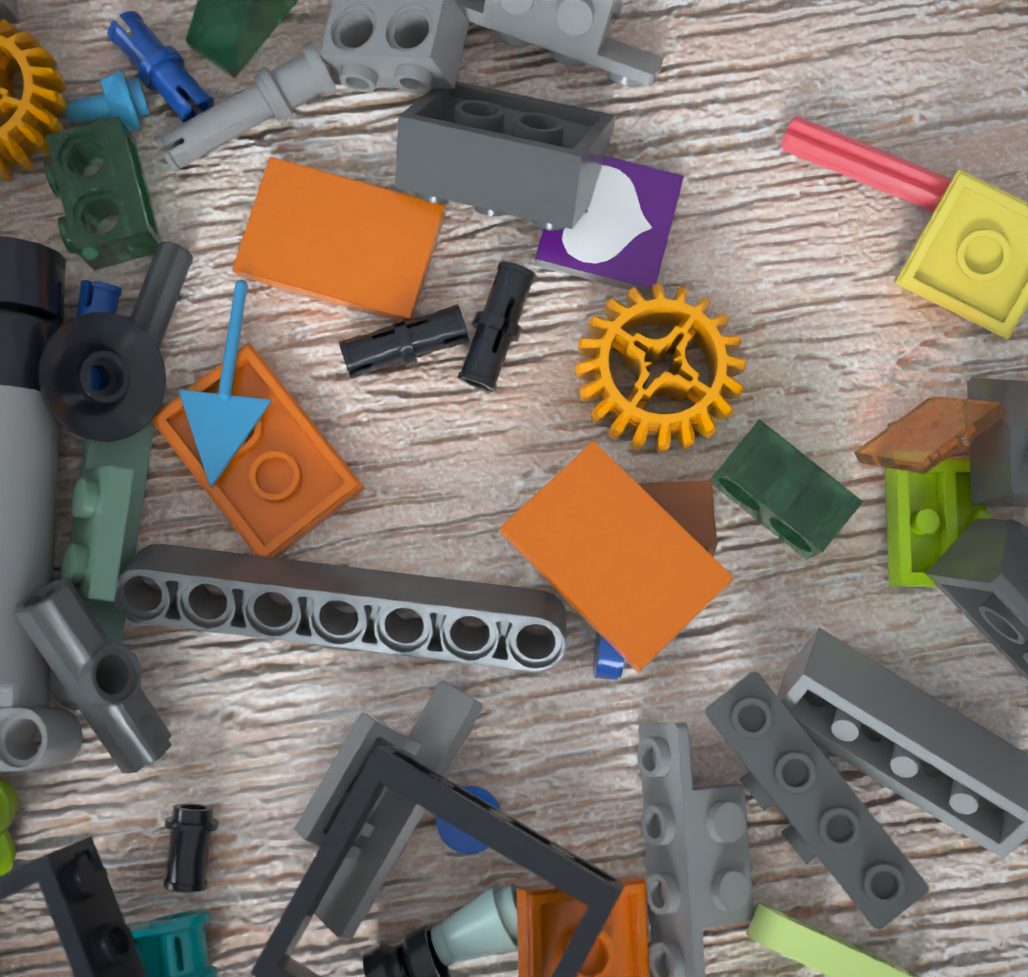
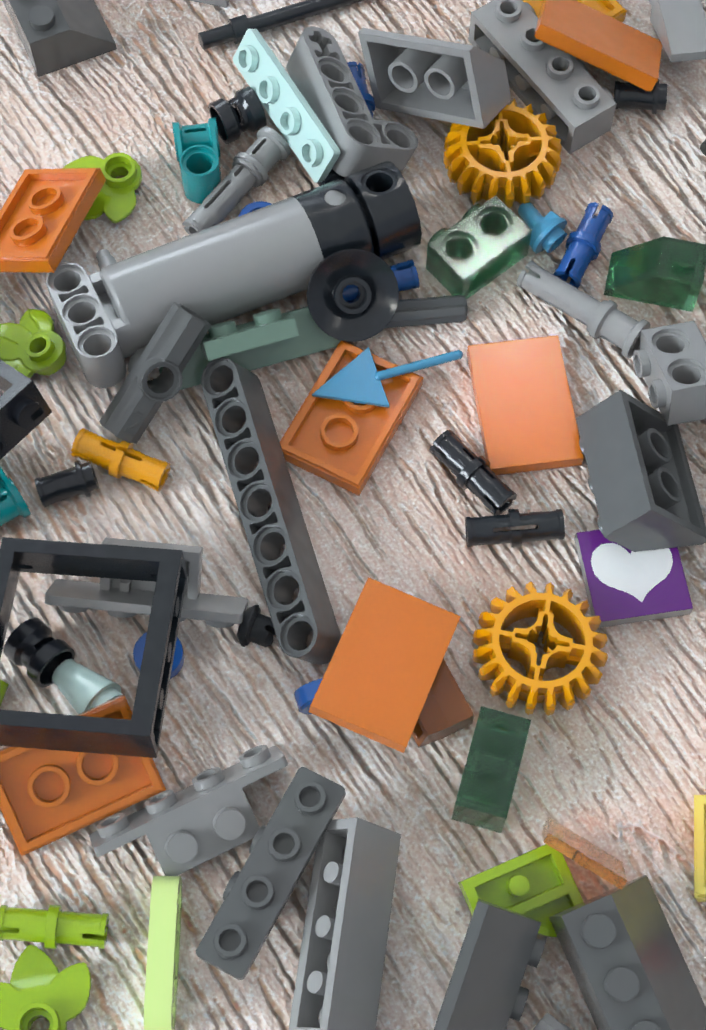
camera: 65 degrees right, 15 degrees down
none -> light orange pin [71,428,171,492]
none -> black piece [237,605,276,647]

